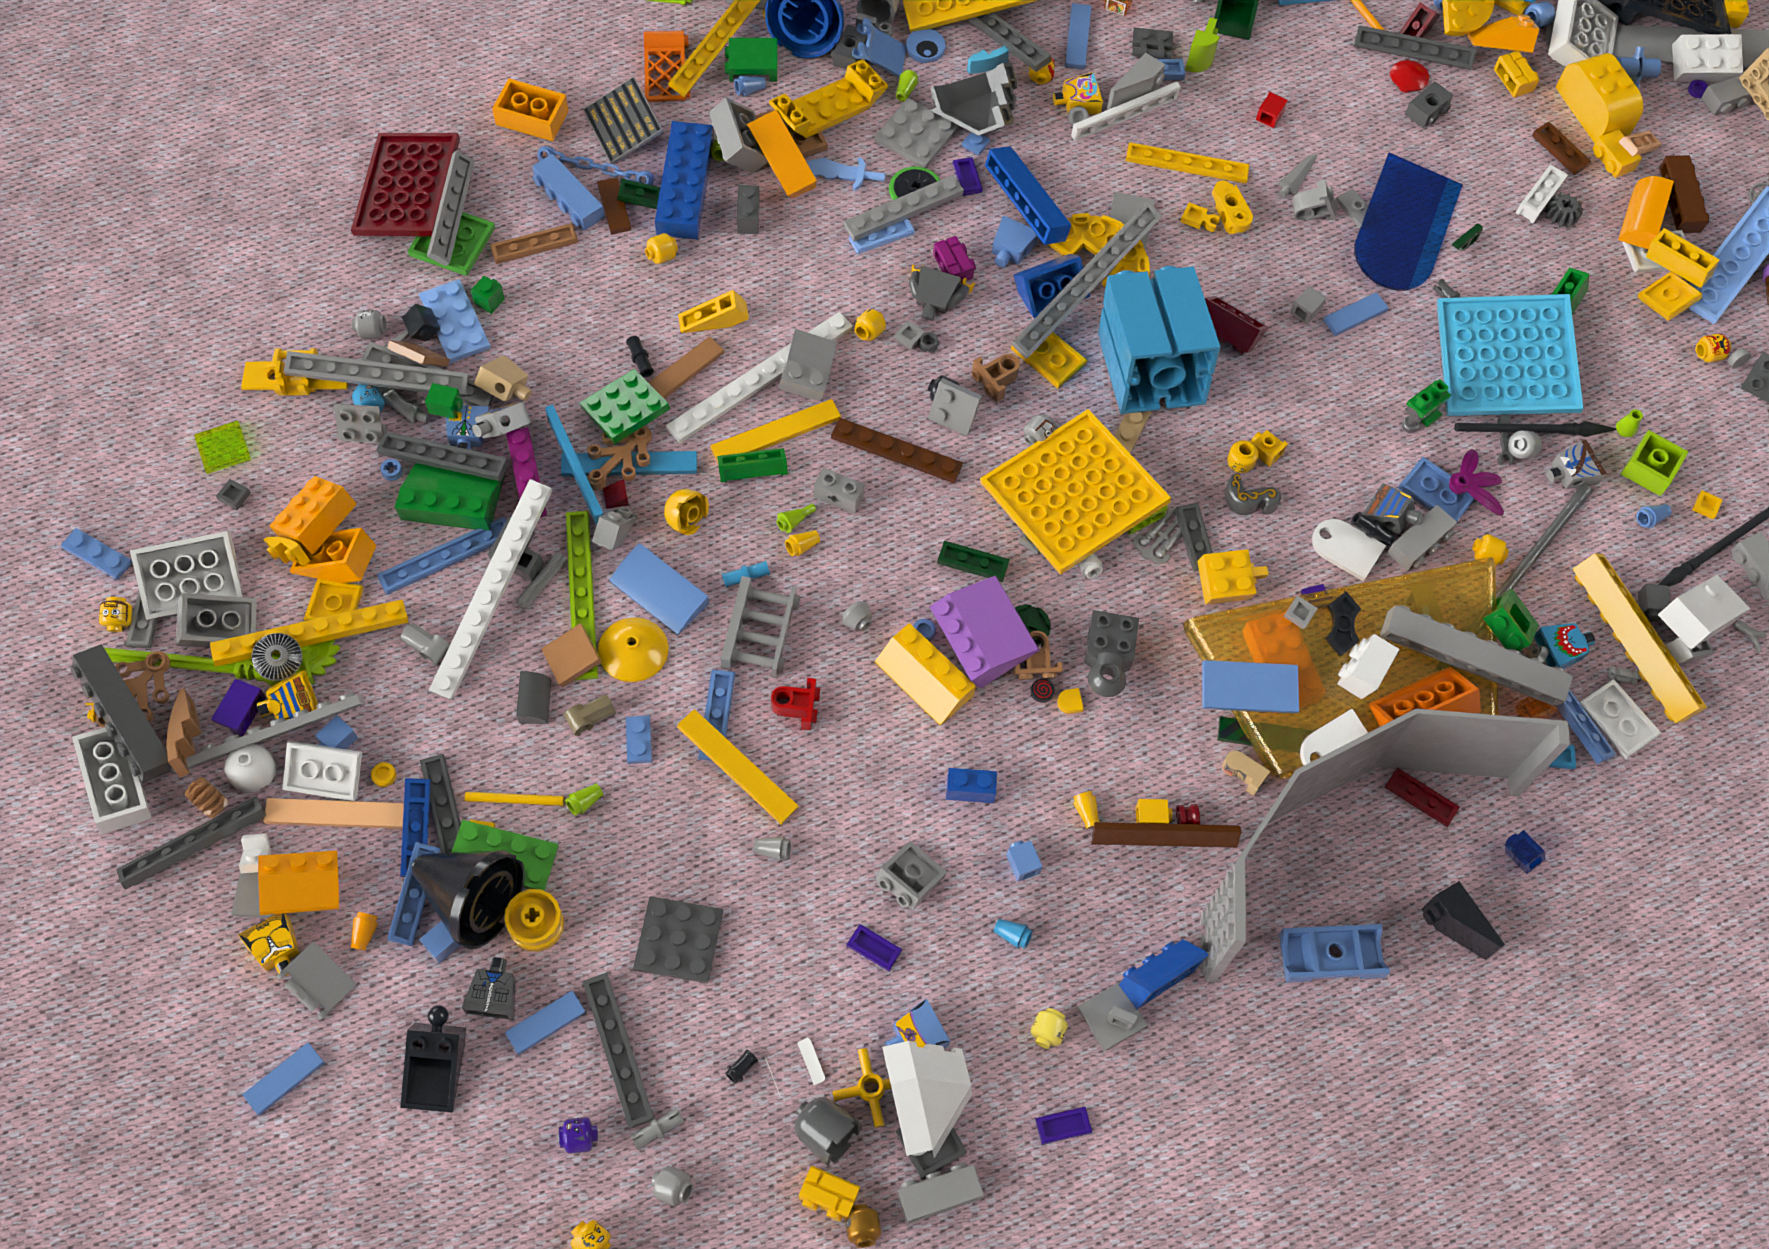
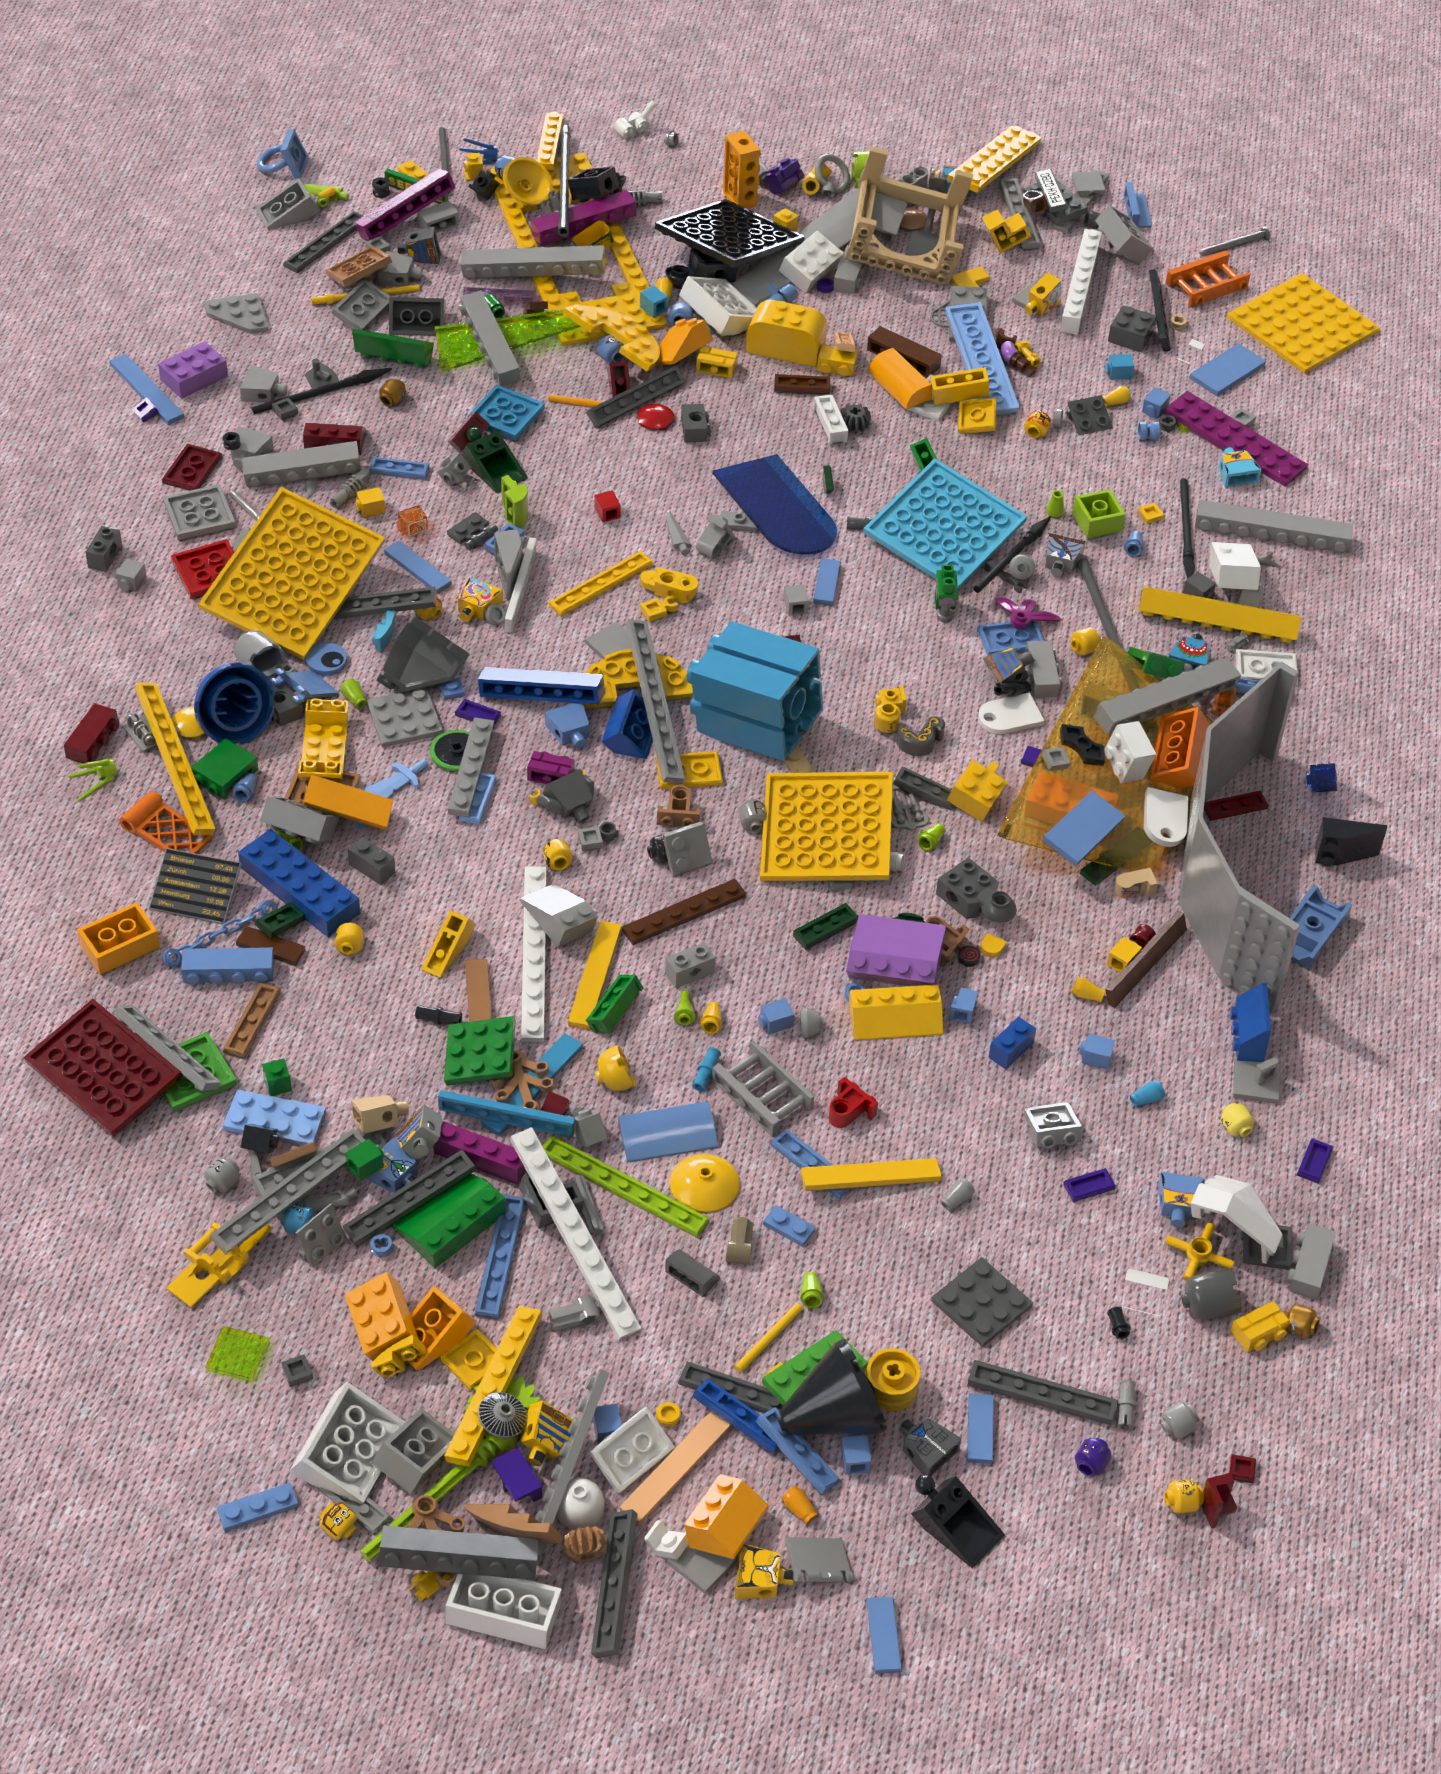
camera: 50 degrees left, 15 degrees down
medium nougat tile [541,623,602,688] -> none
none -> medium blue brick [758,998,794,1034]
none -> lime cone [918,823,946,851]
none -> medium blue brick [949,988,978,1024]

